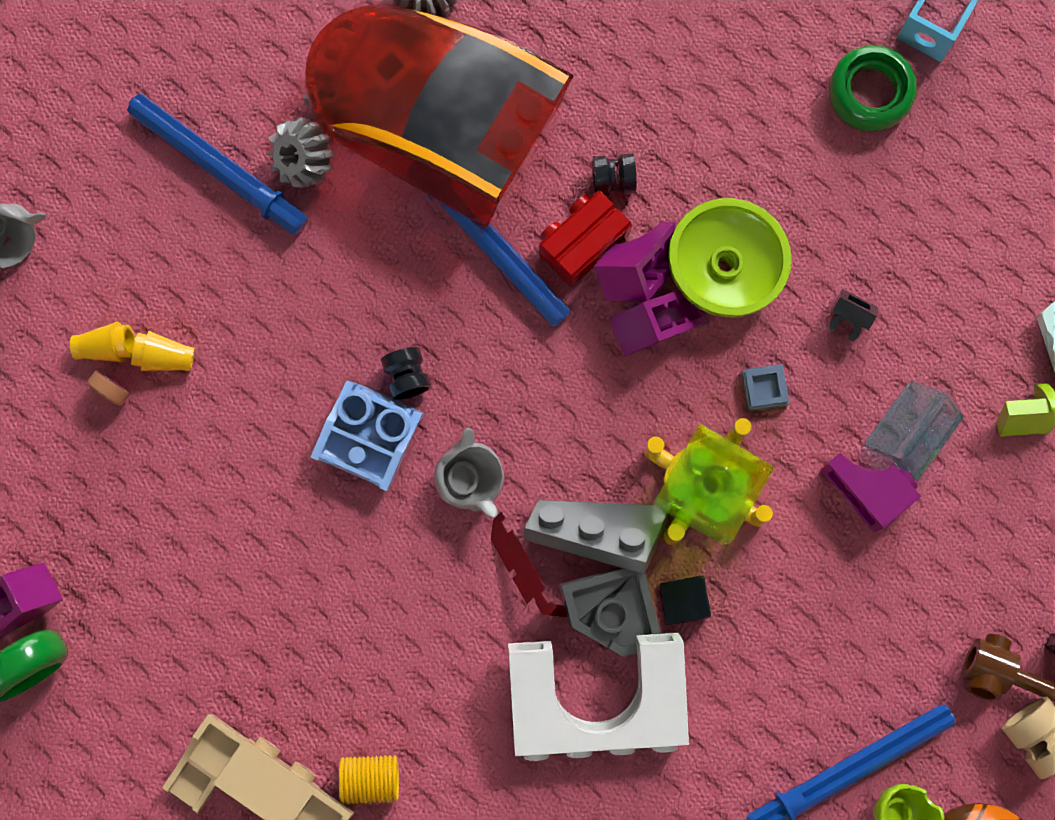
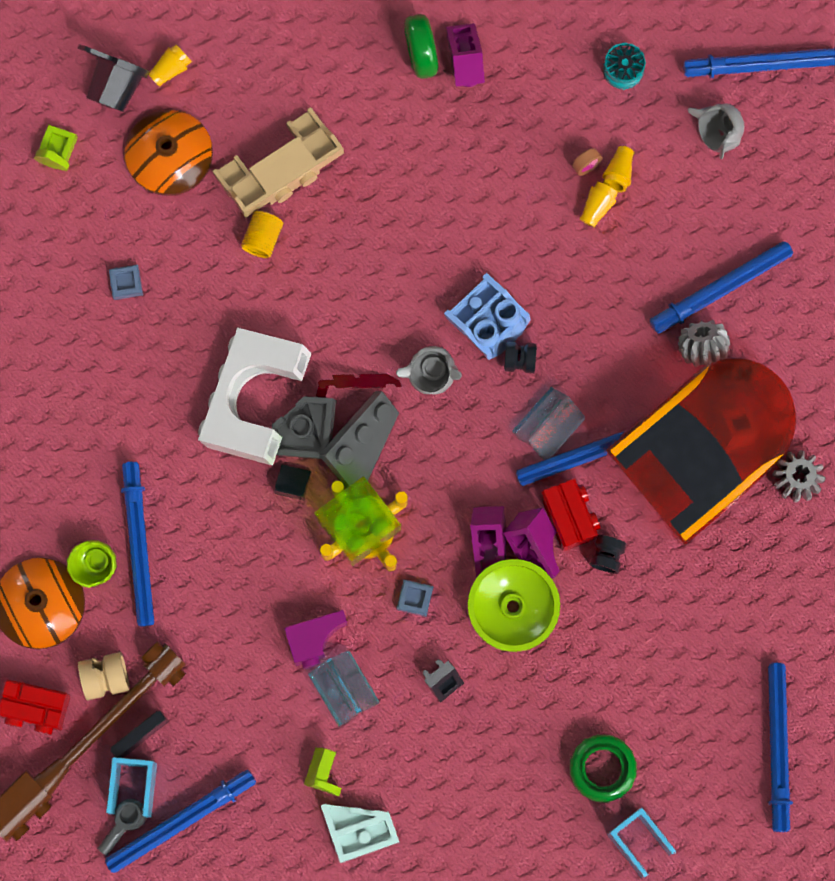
camera: 115 degrees right, 0 degrees up
none -> clear light blue panel [512,387,585,460]

